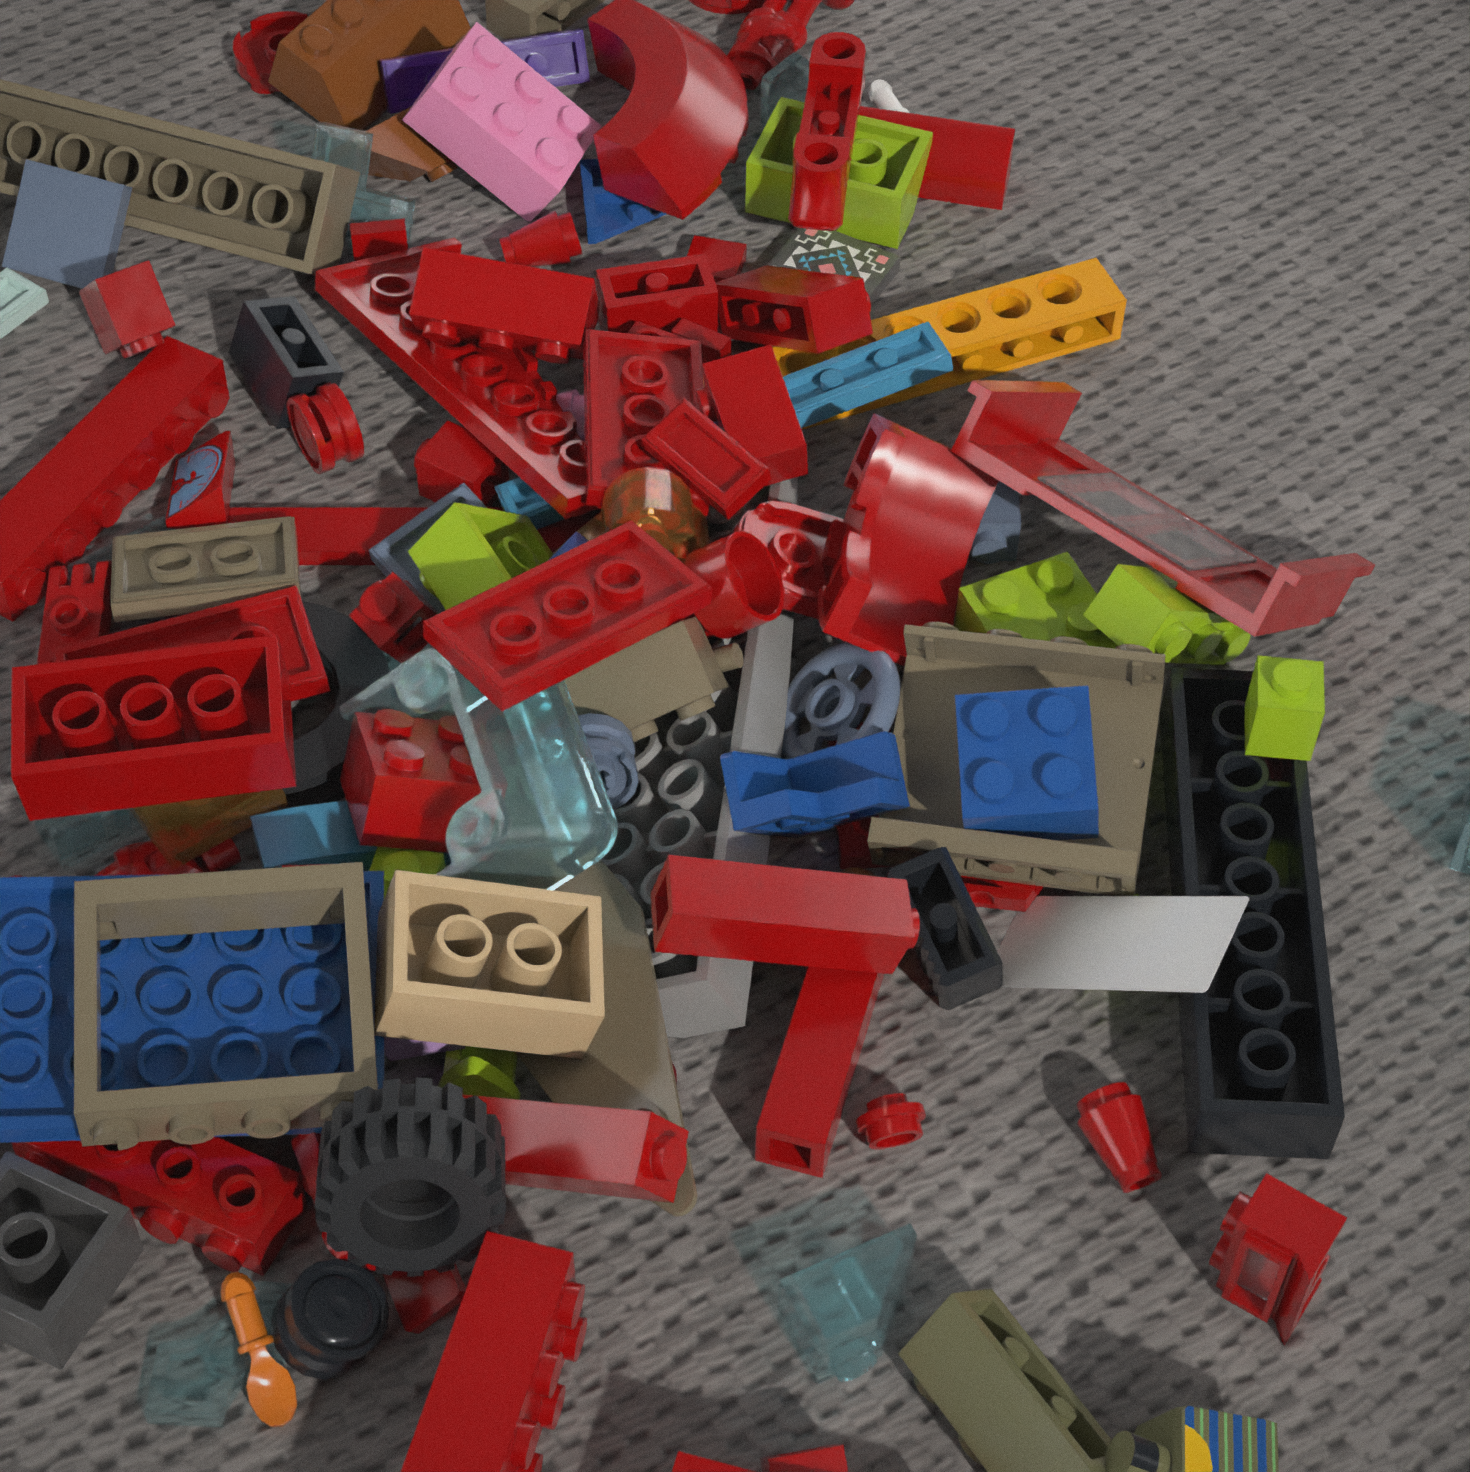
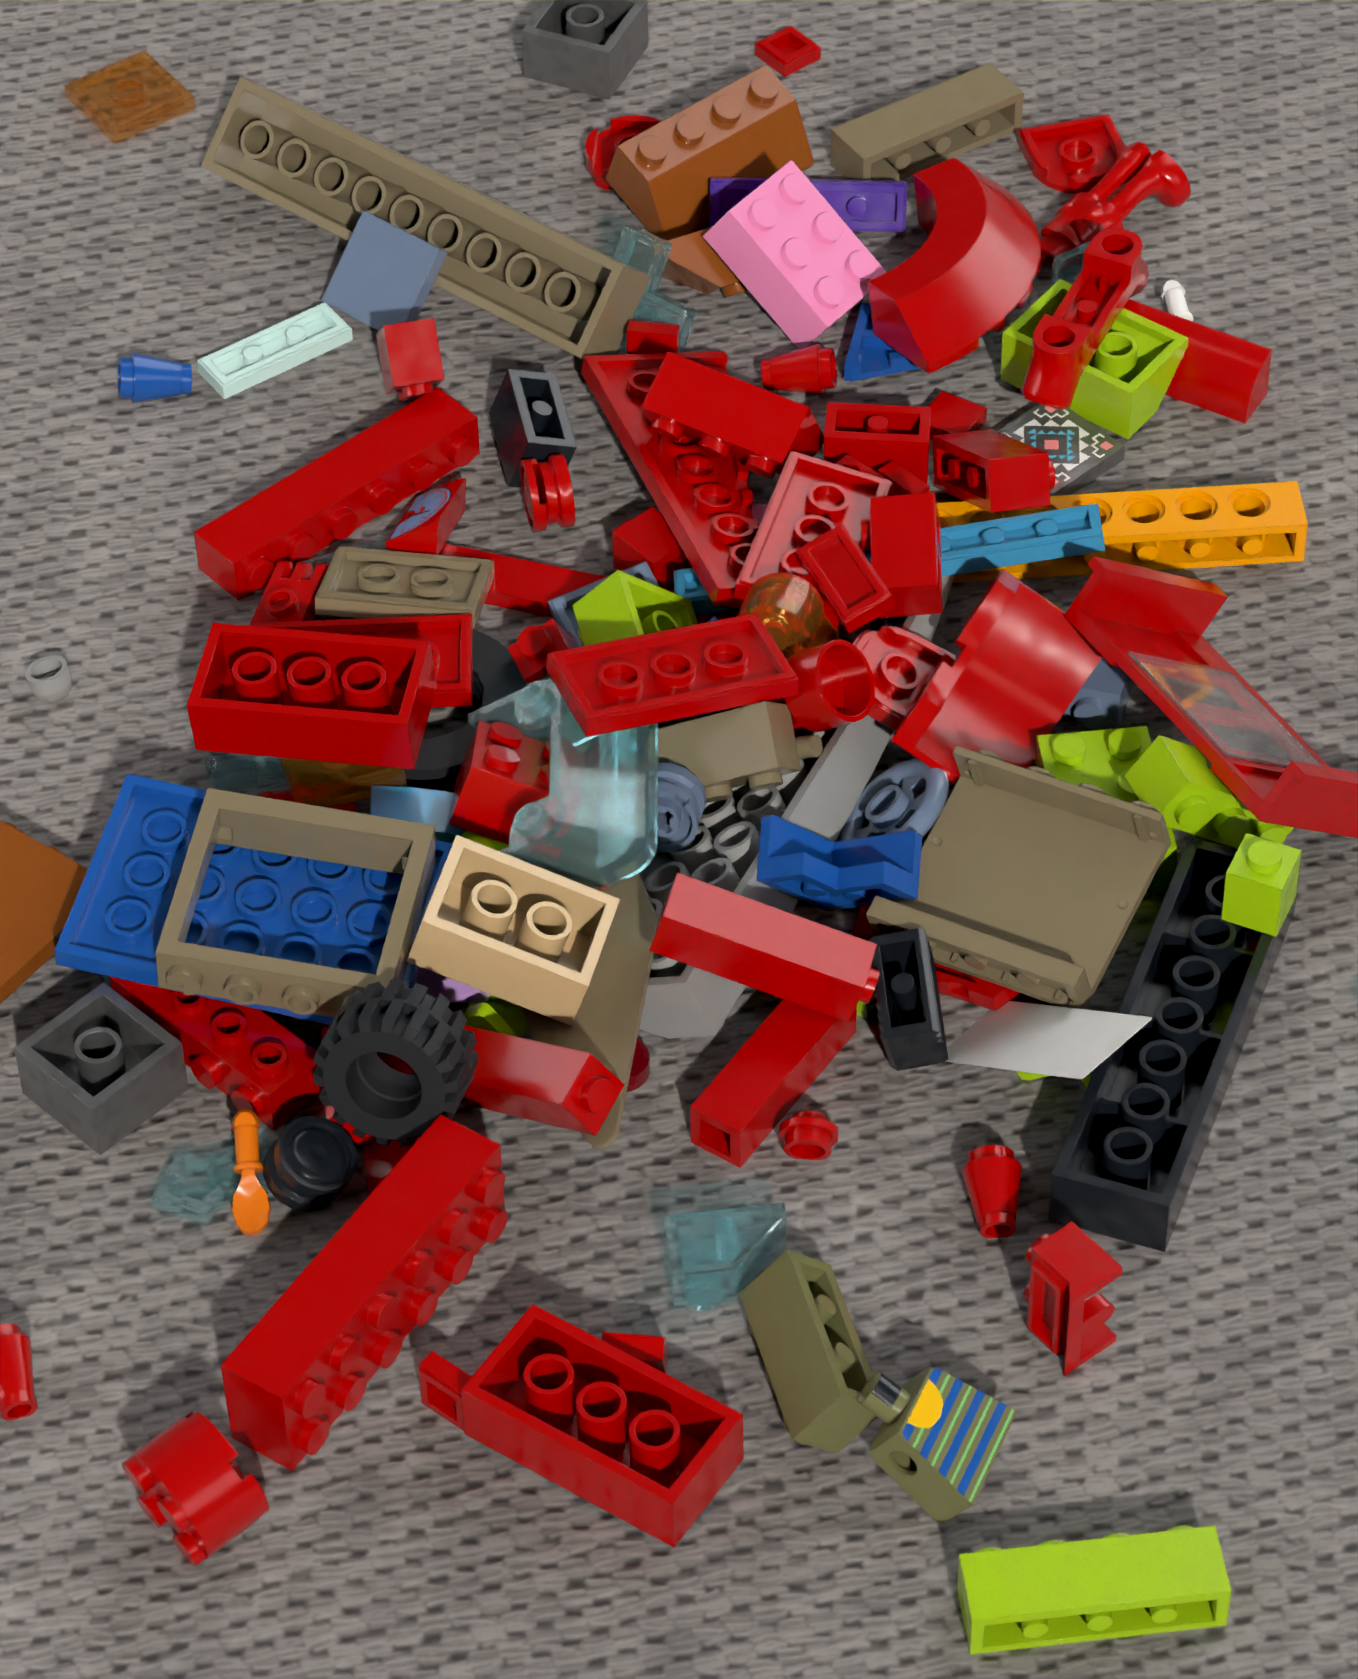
camera: 20 degrees right, 5 degrees down
blue brick [955,685,1099,841] -> none

